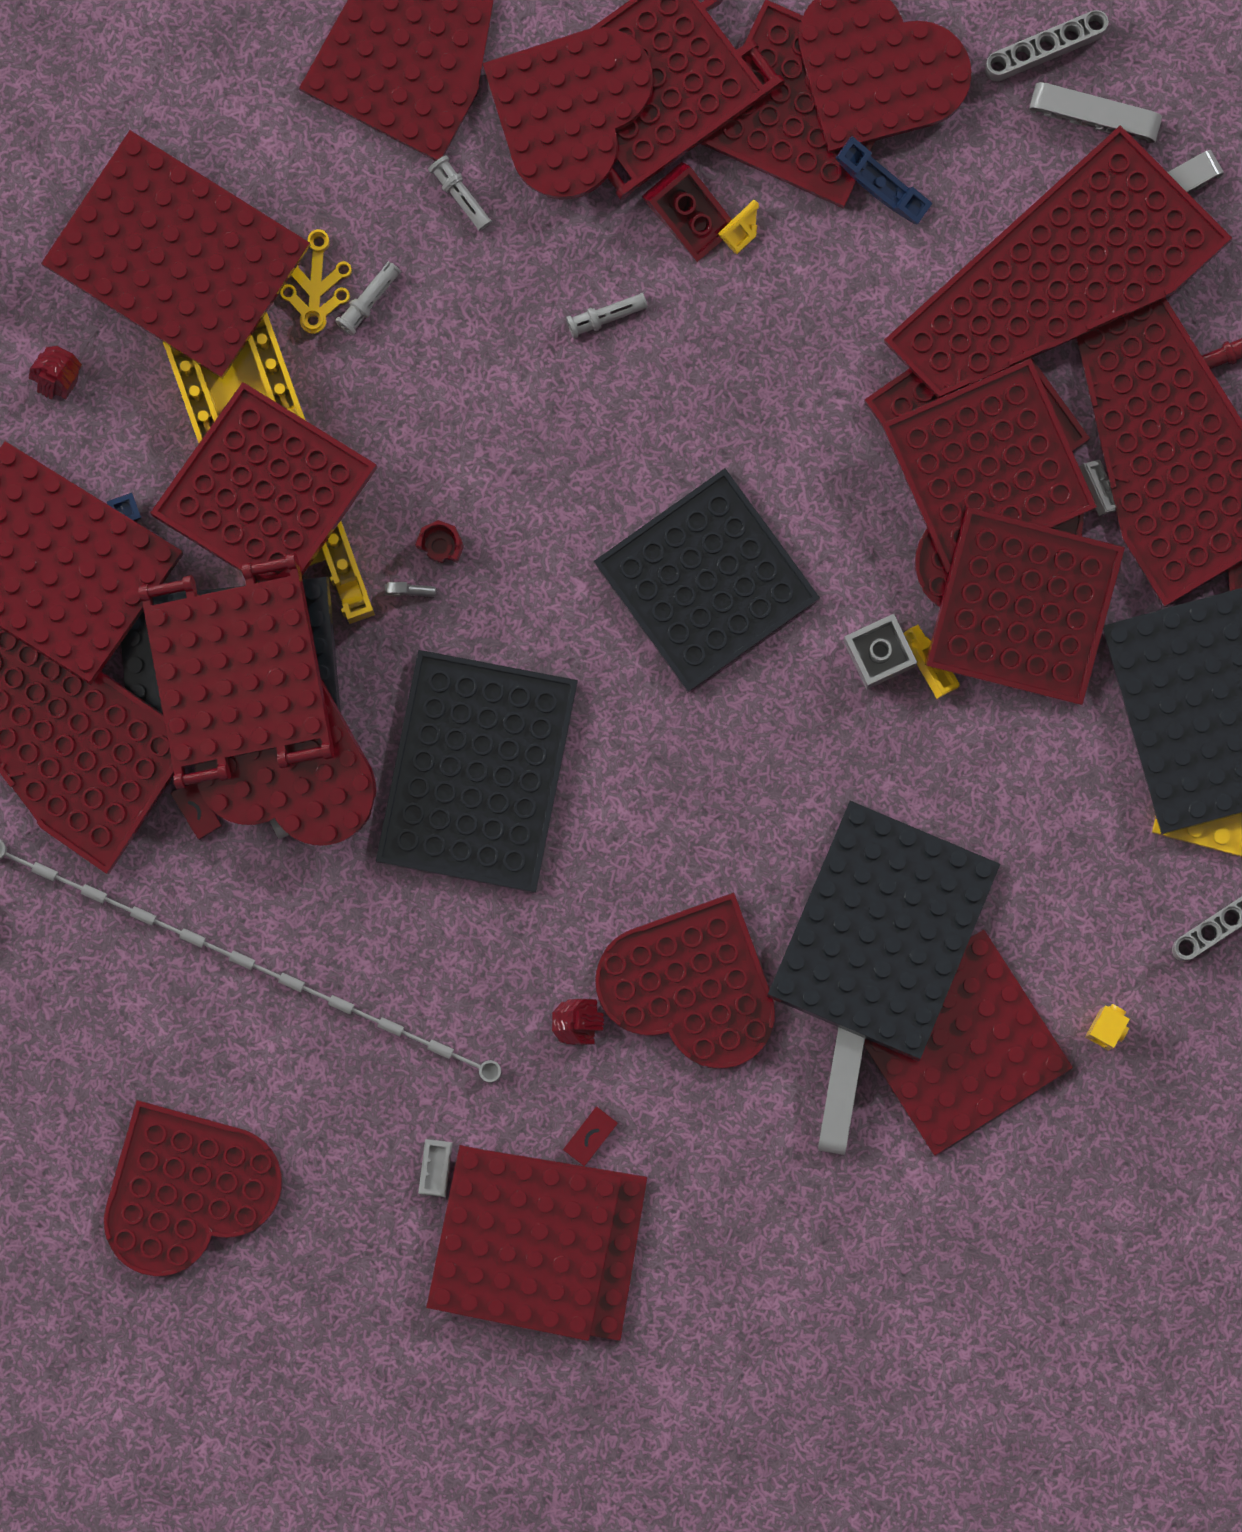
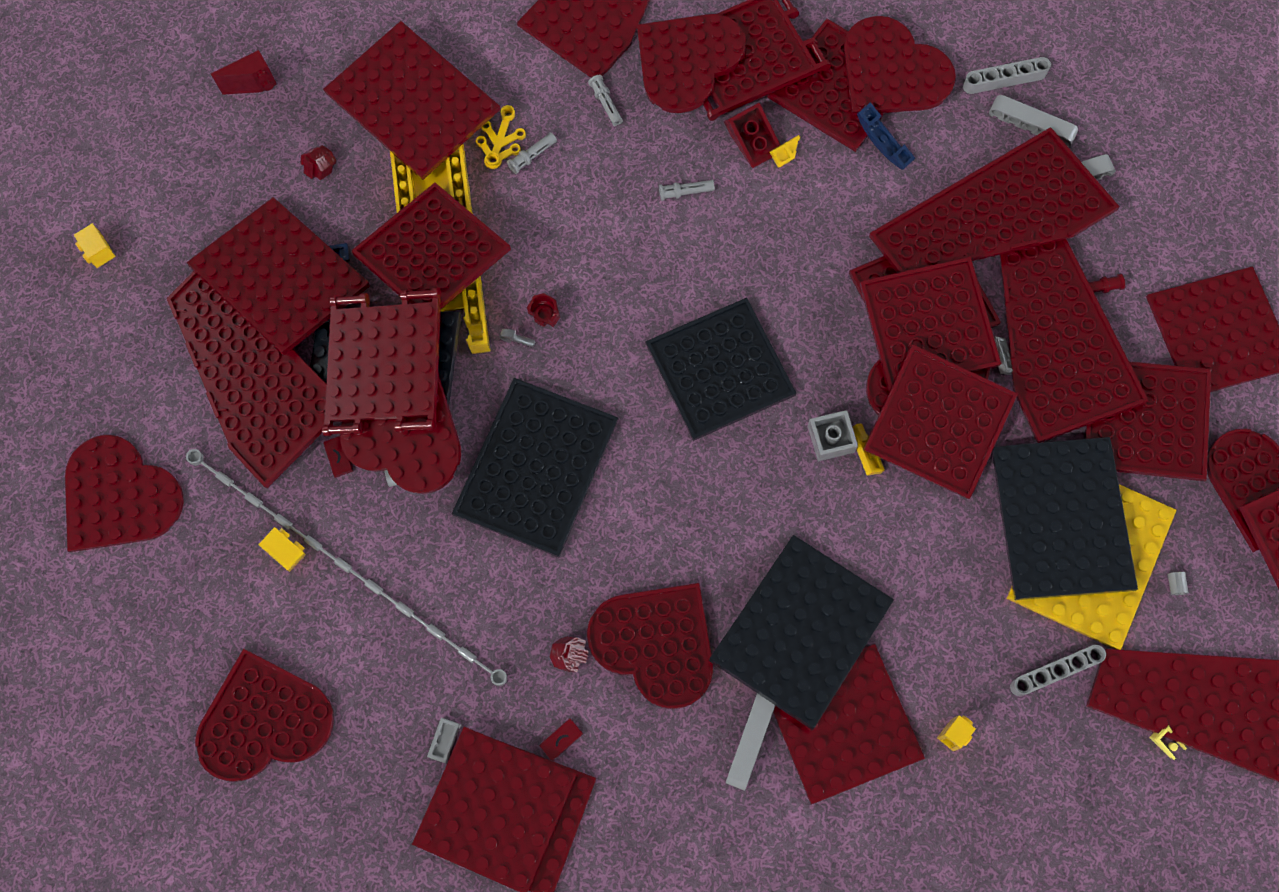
camera: 10 degrees right, 10 degrees down
none -> yellow brick [258,527,306,572]

